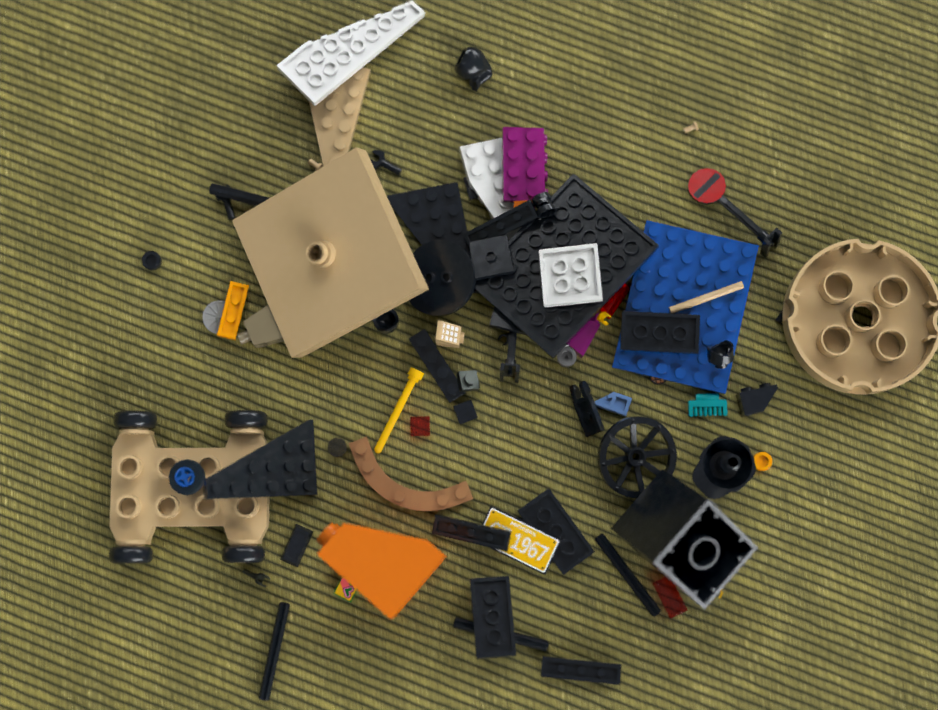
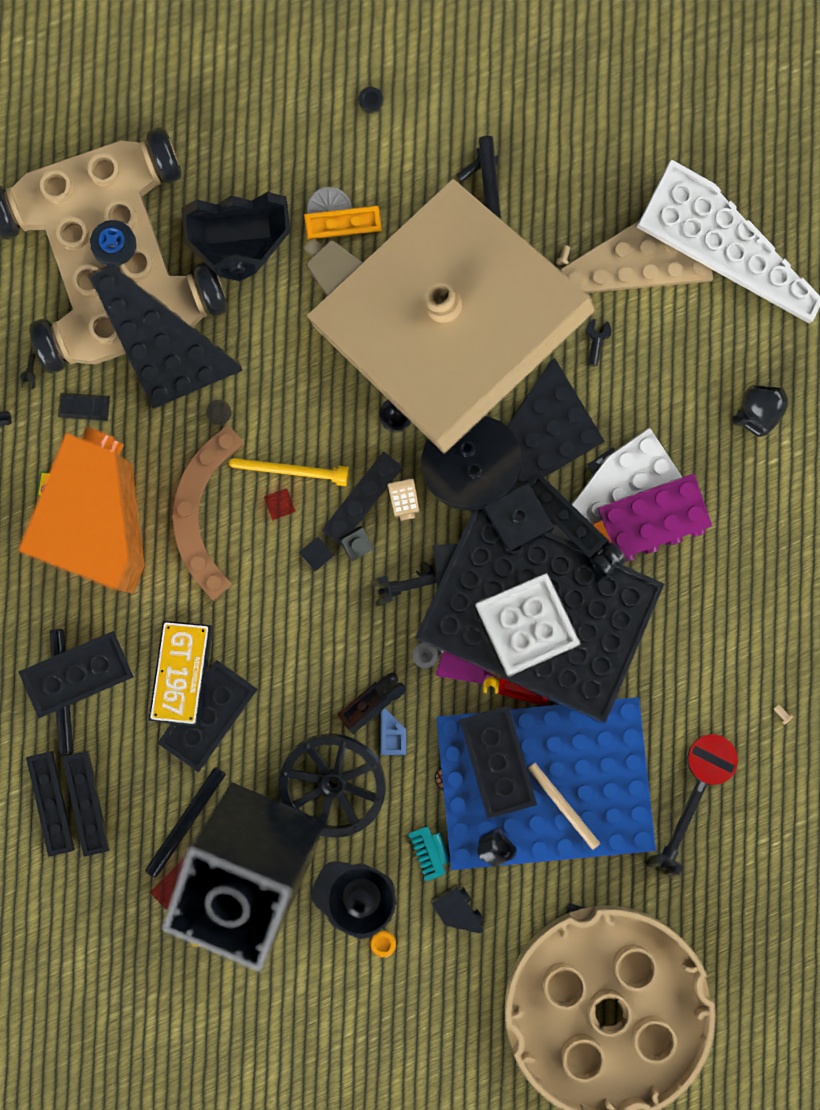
camera: 70 degrees right, 5 degrees up
black tile [432,514,512,551] -> none
none -> black plate [62,751,110,857]
none -> black panel [181,192,290,281]

